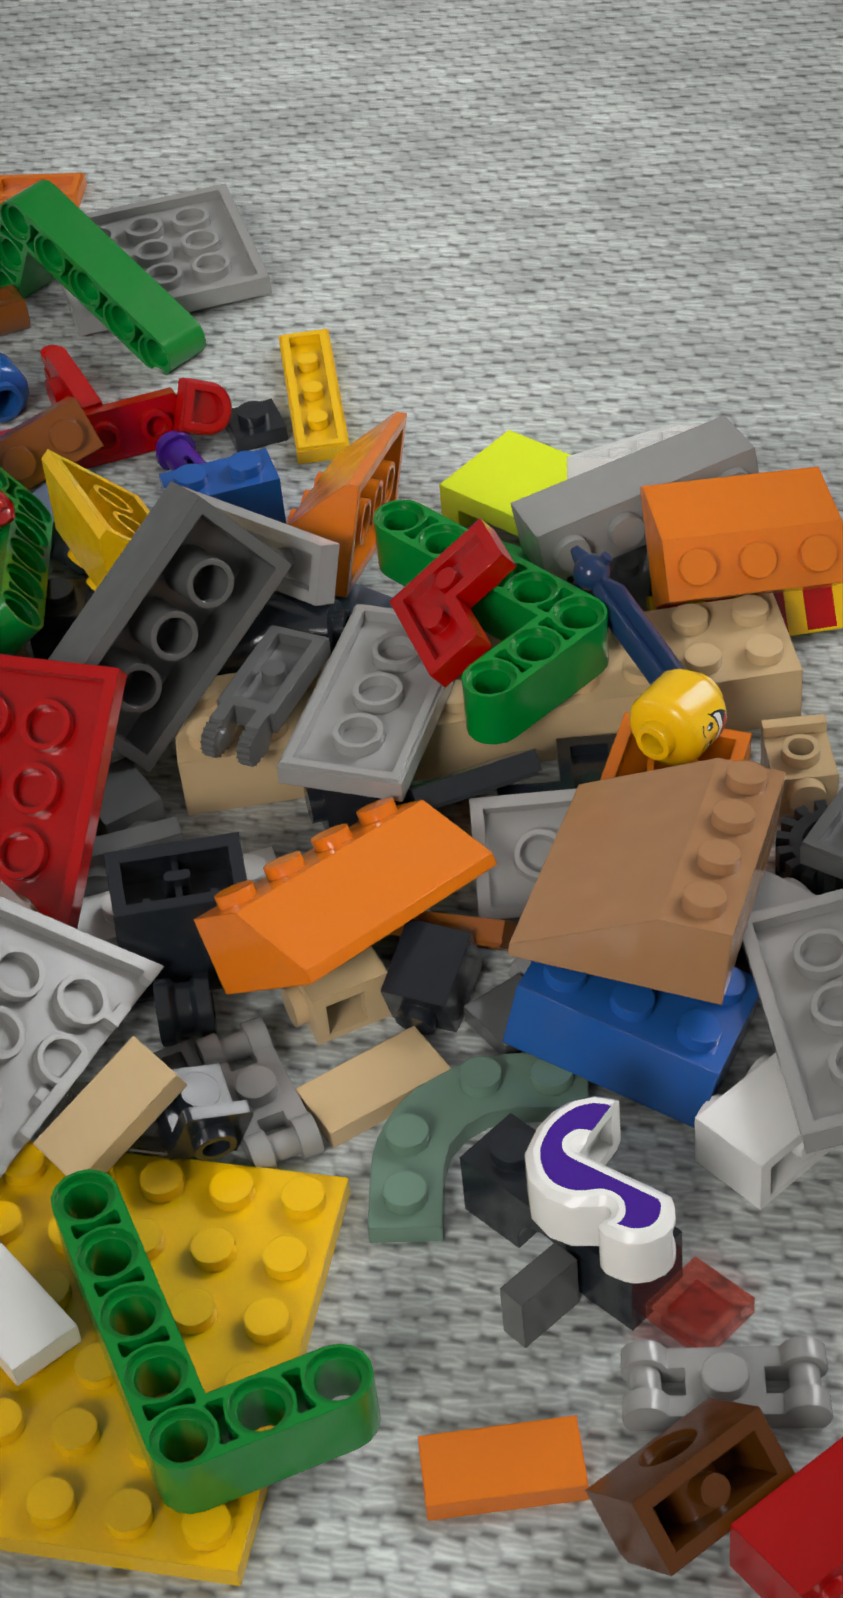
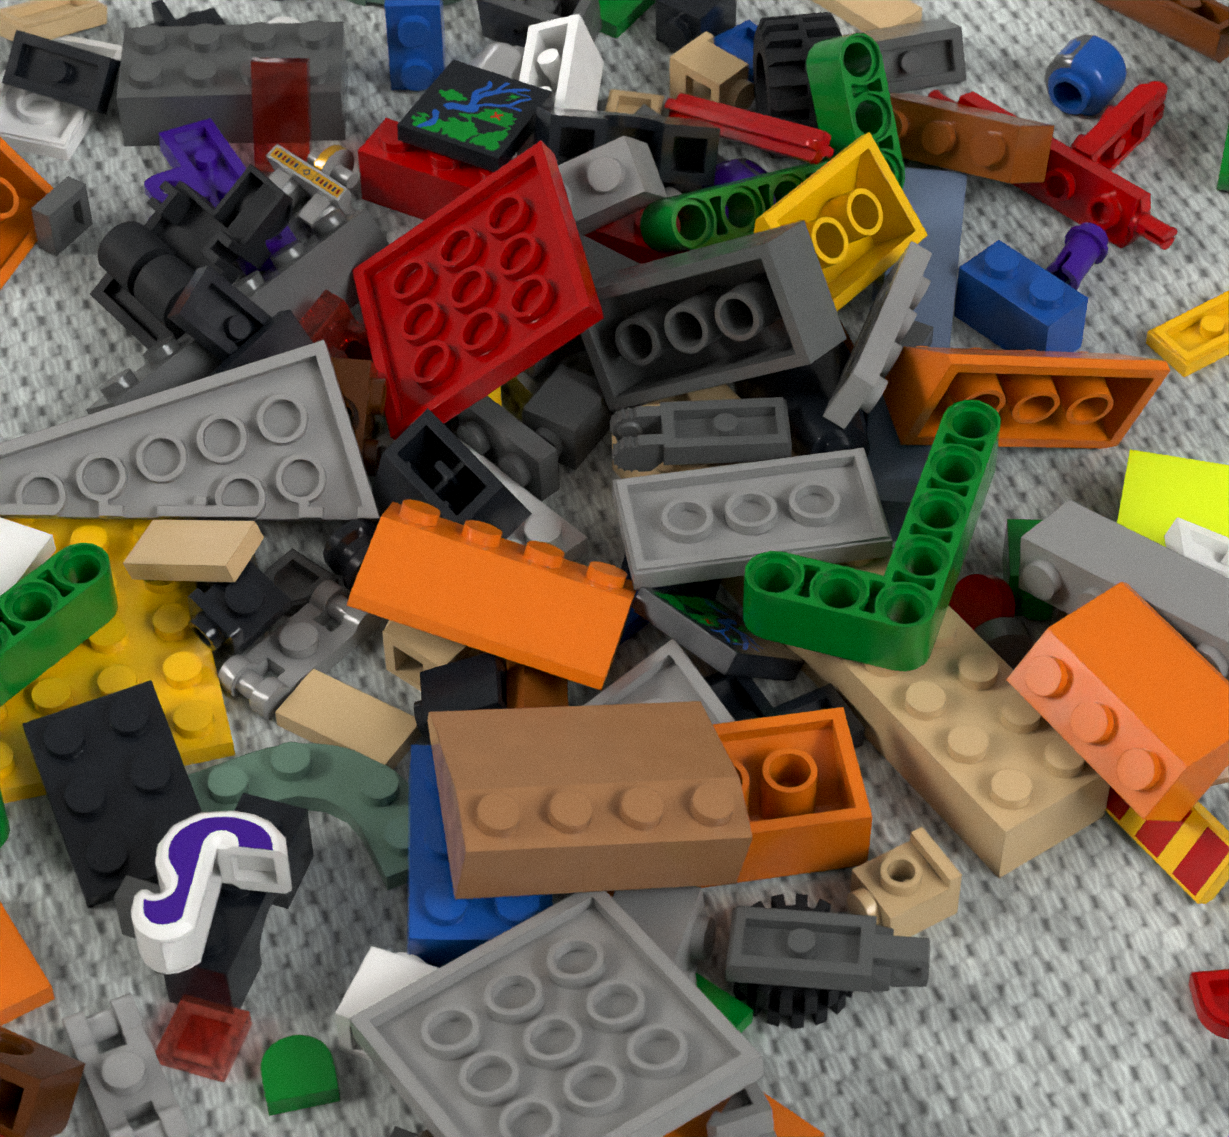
camera: 60 degrees right, 5 degrees up
red tile [173,378,232,435] -> none
black plate [225,398,288,452] -> none
red plate [389,518,517,688] -> none
dark blue wheel [570,545,686,685] -> none
yellow head [629,668,727,766] -> none
none -> black plate [22,680,202,908]
none -> green tile [260,1035,341,1116]

